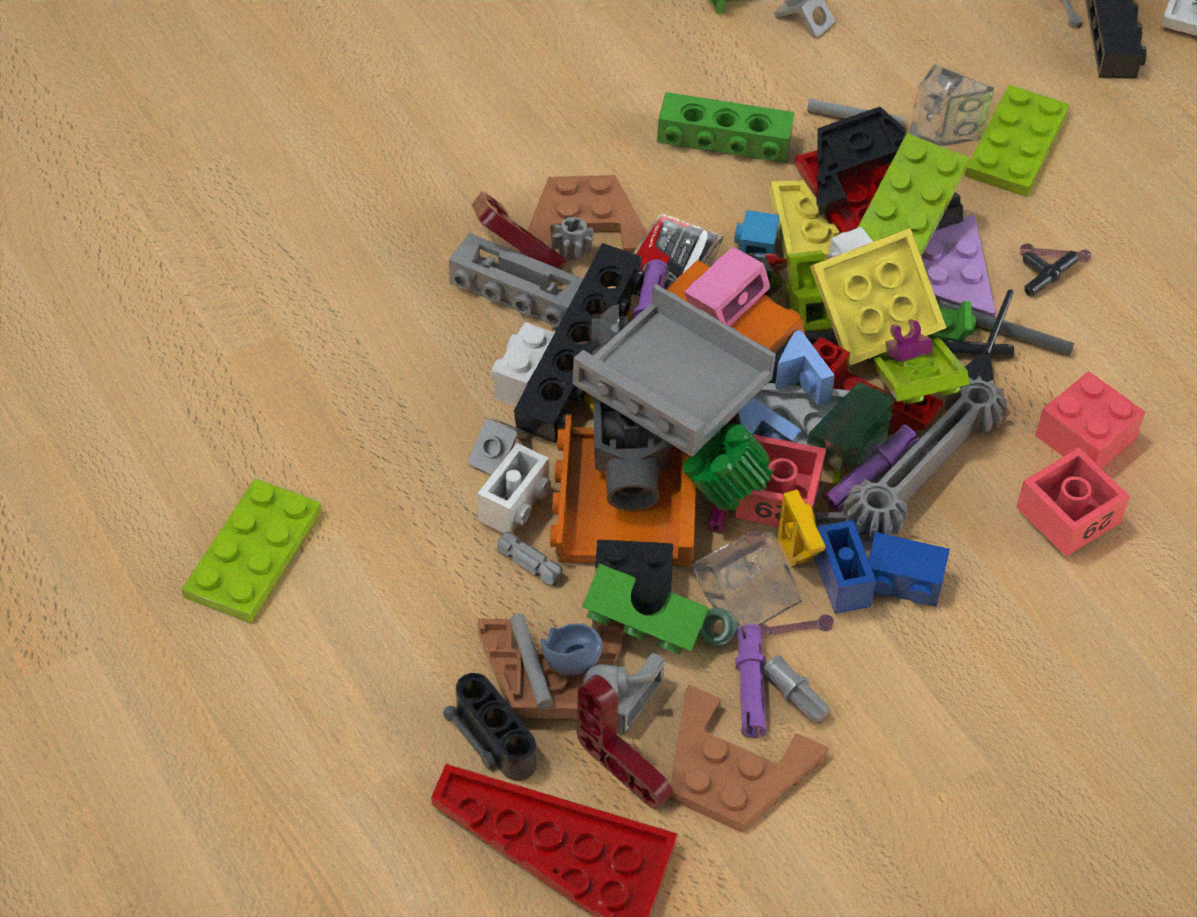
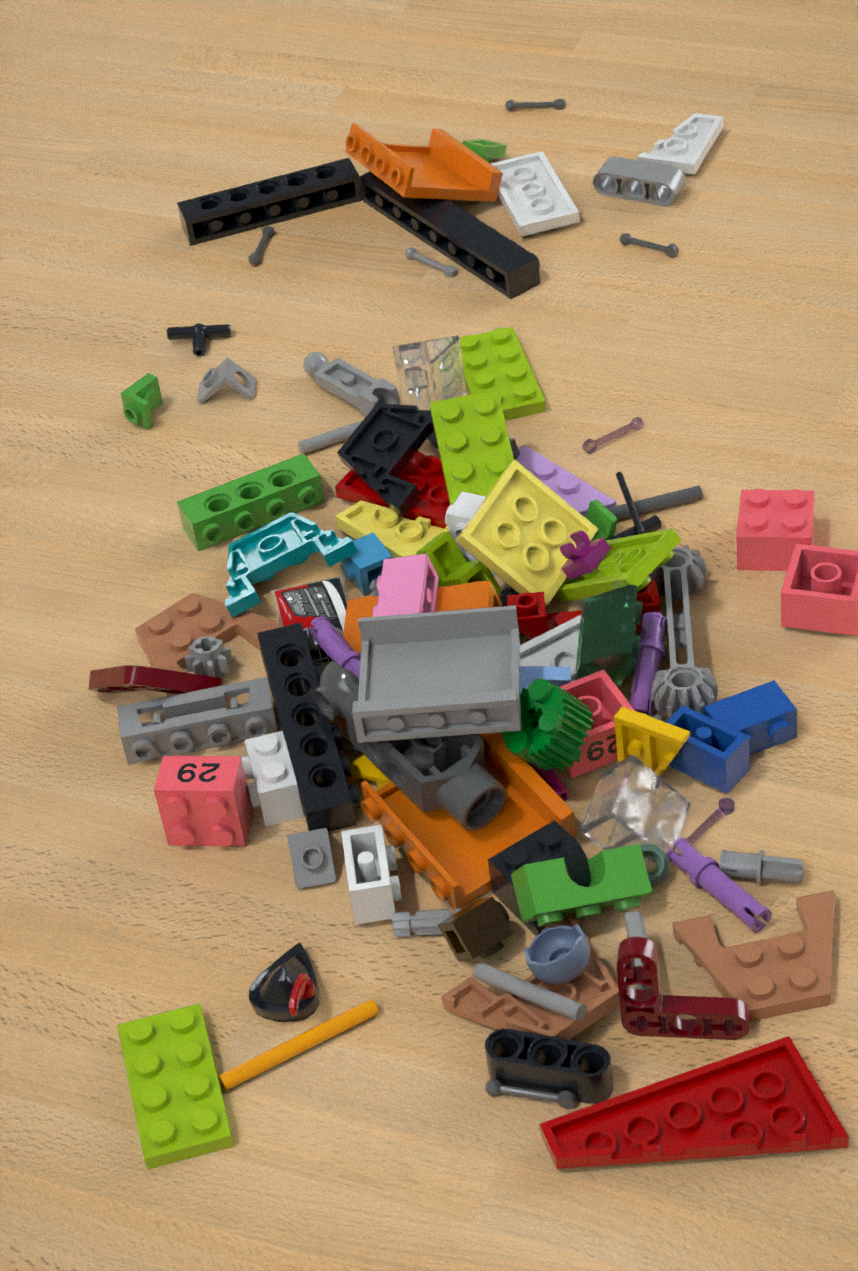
camera: 30 degrees left, 10 degrees down
light grey piece [584,664,654,696] -> none
light blue slope [775,330,835,406] -> none
black piece [1023,250,1079,297] -> none
none -> coral brick [154,756,253,847]
none -> light orange piece [218,998,379,1091]
none -> teal wing [225,512,358,618]
none -> black piece [249,942,319,1022]
none -> light grey plate [303,352,400,417]
none -> dark brown brick [438,896,513,961]

